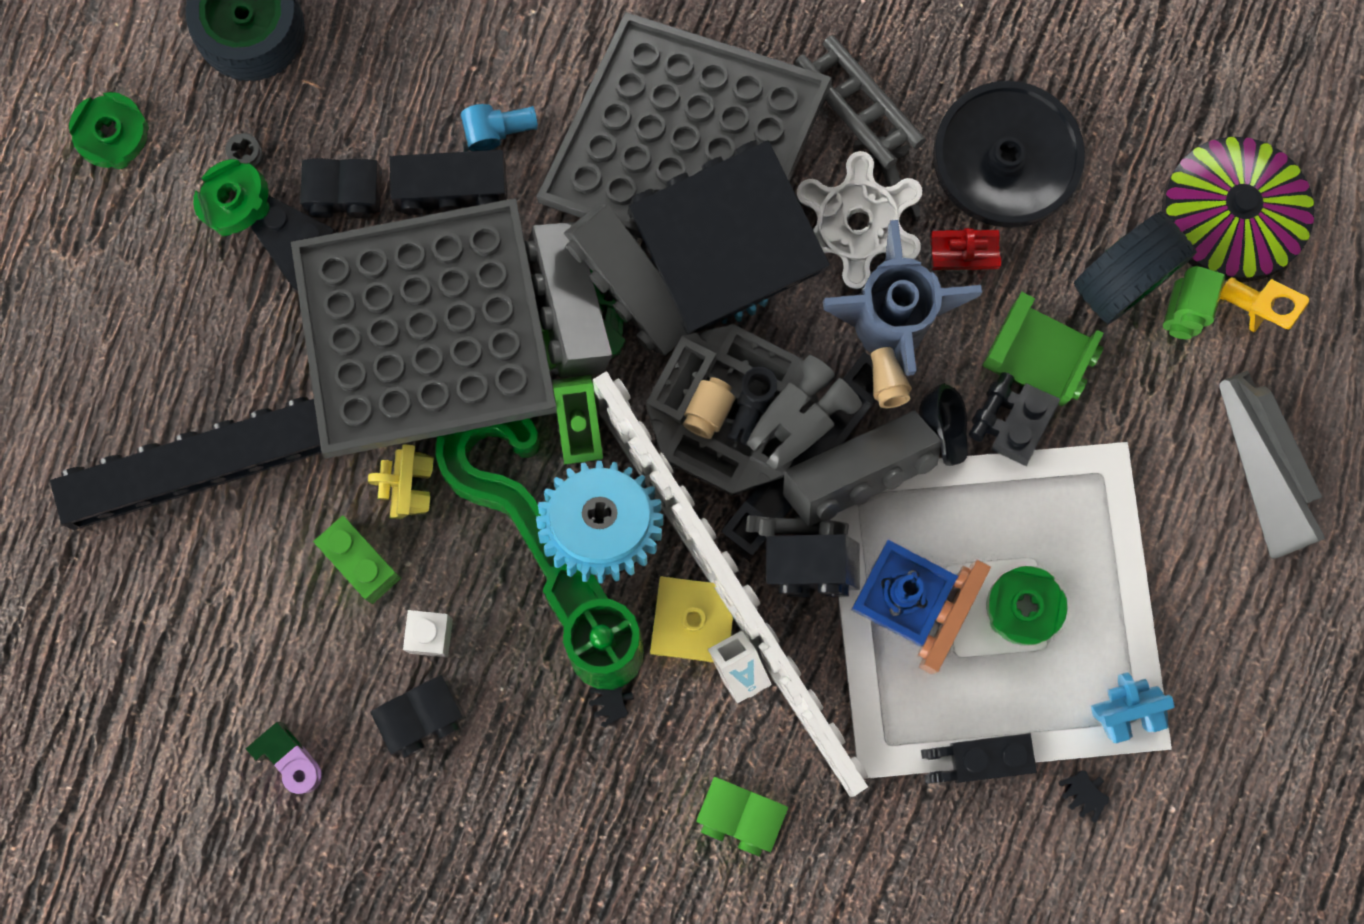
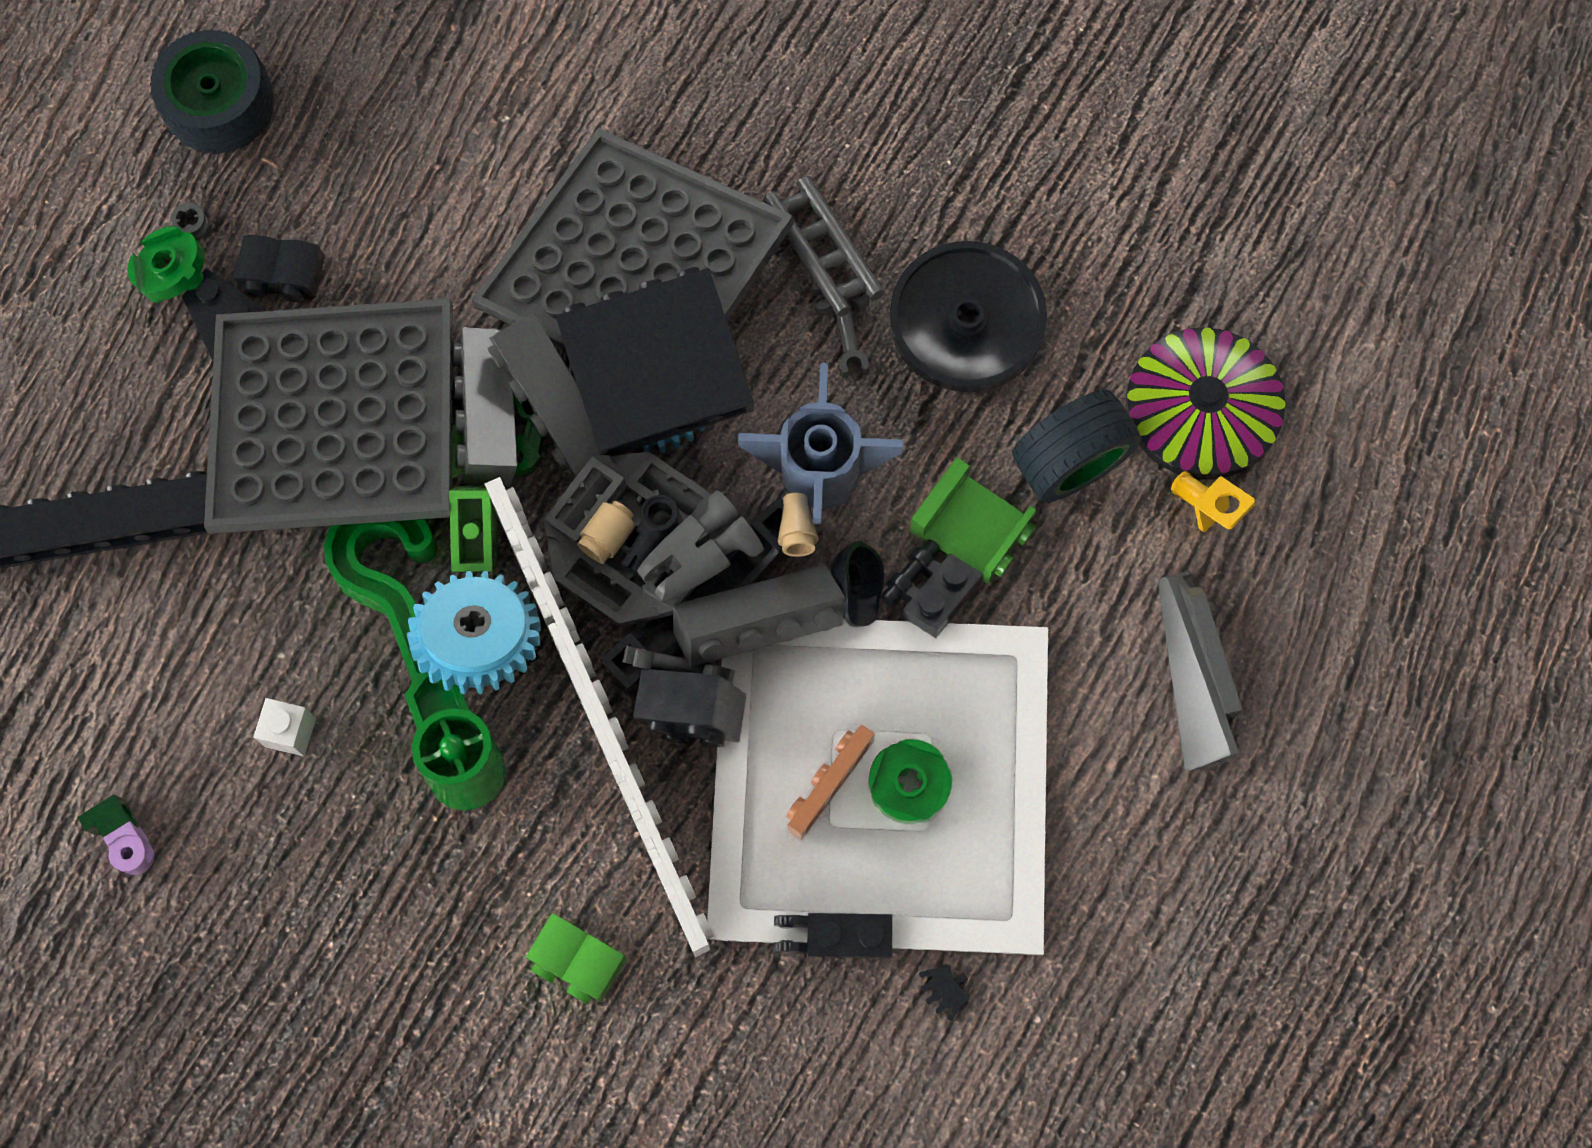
camera: 15 degrees right, 5 degrees down
green plate [69,92,149,169] -> none
bright green brick [313,515,402,604] -> none
light yellow hips [368,444,434,520] -> none
black brick [370,675,466,758] -> none
black brick [389,150,507,215] -> none
dark azure pin [460,104,538,151] -> none
black piece [589,686,634,728] -> none
light yellow plate [650,576,733,662] -> none
white brick [708,631,772,704] -> none
white plate [797,151,922,289] -> none
blue plate [851,540,958,647] -> none
red hips [930,228,1001,270] -> none
dark azure hips [1090,672,1175,743] -> none
bright green brick [1163,266,1225,340] -> none

